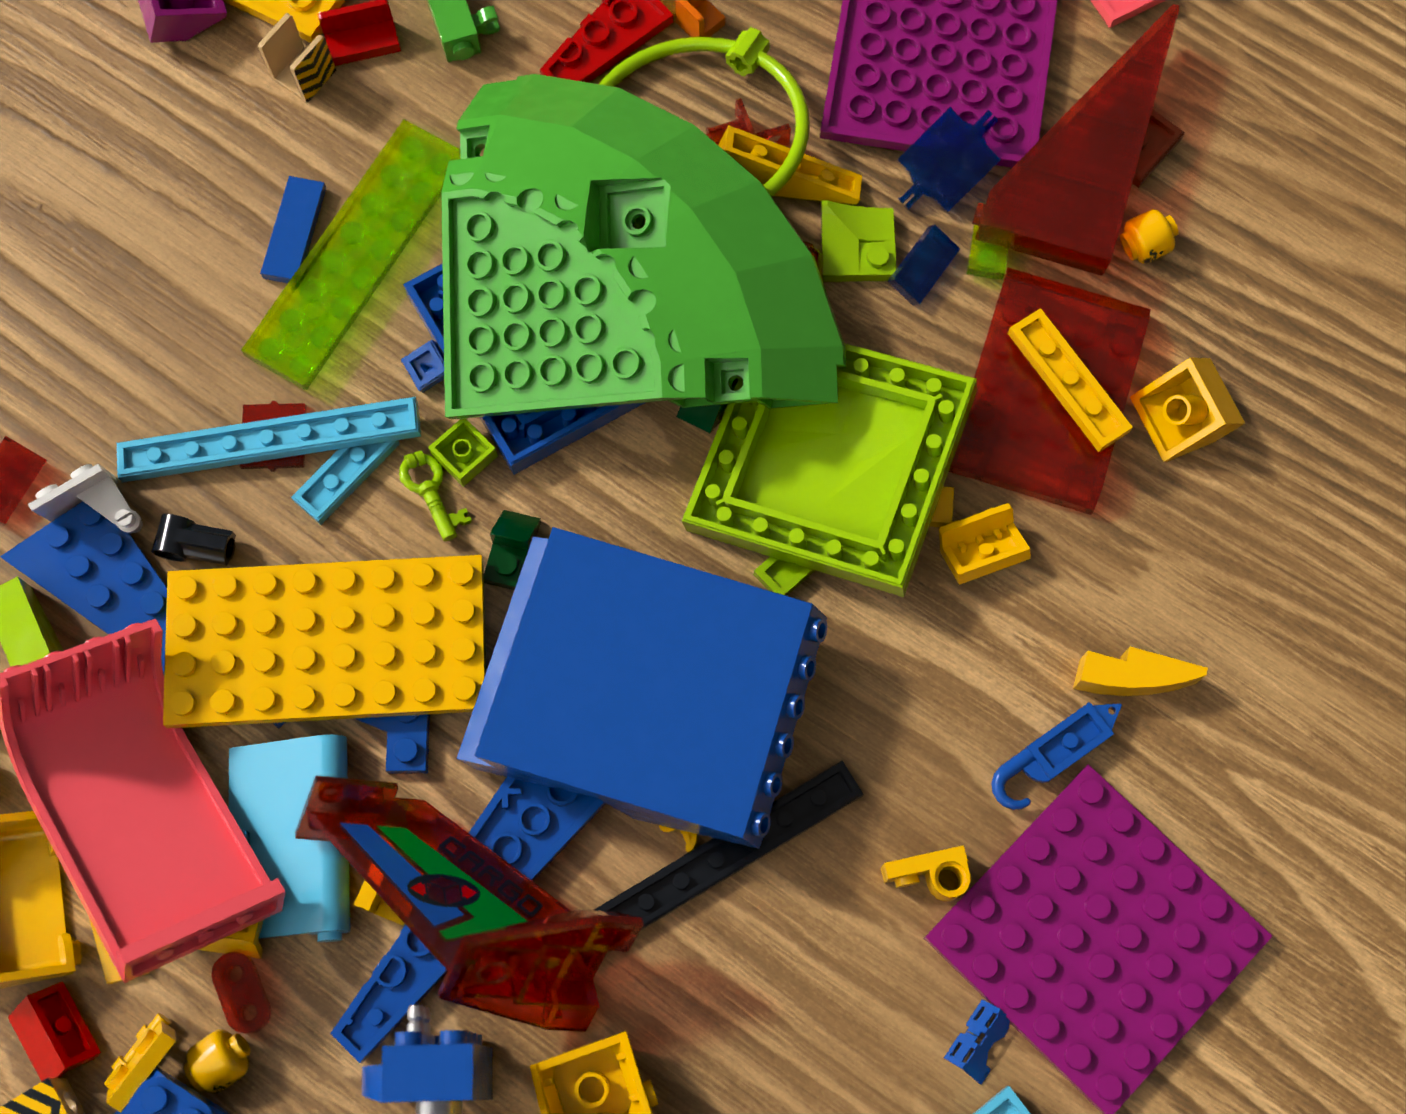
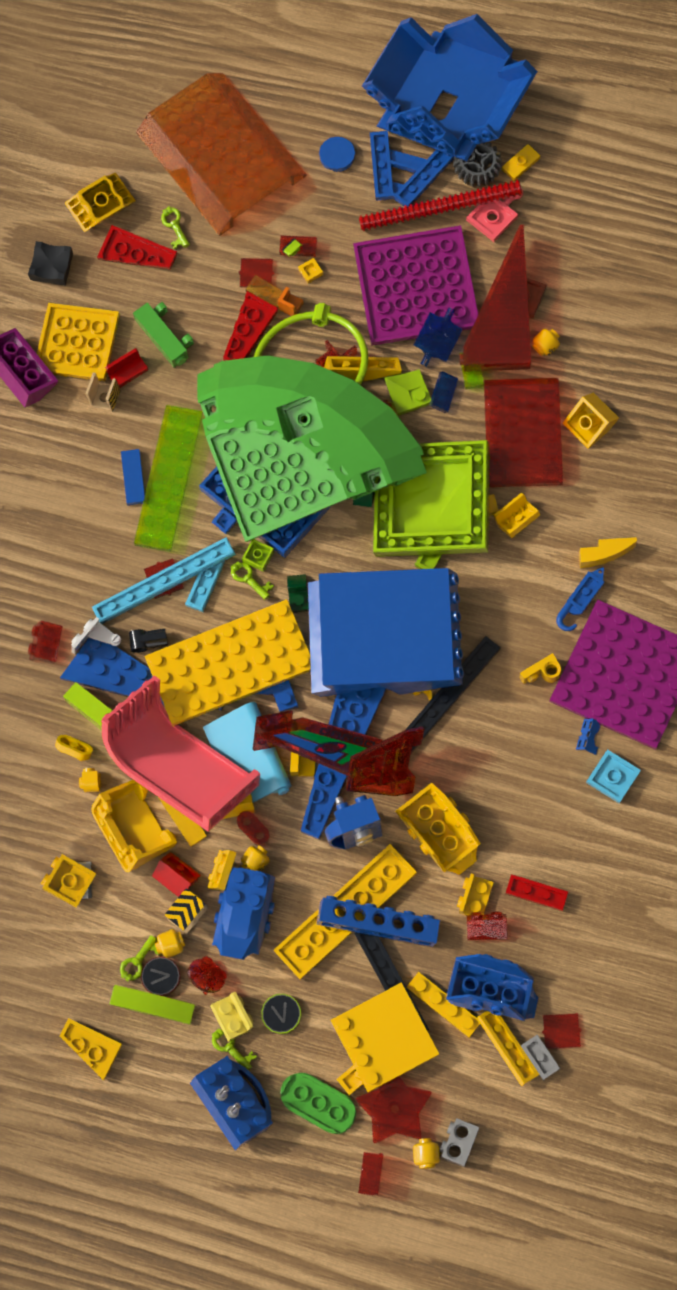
camera: 10 degrees left, 0 degrees up
yellow plate [1007,308,1133,452] -> none

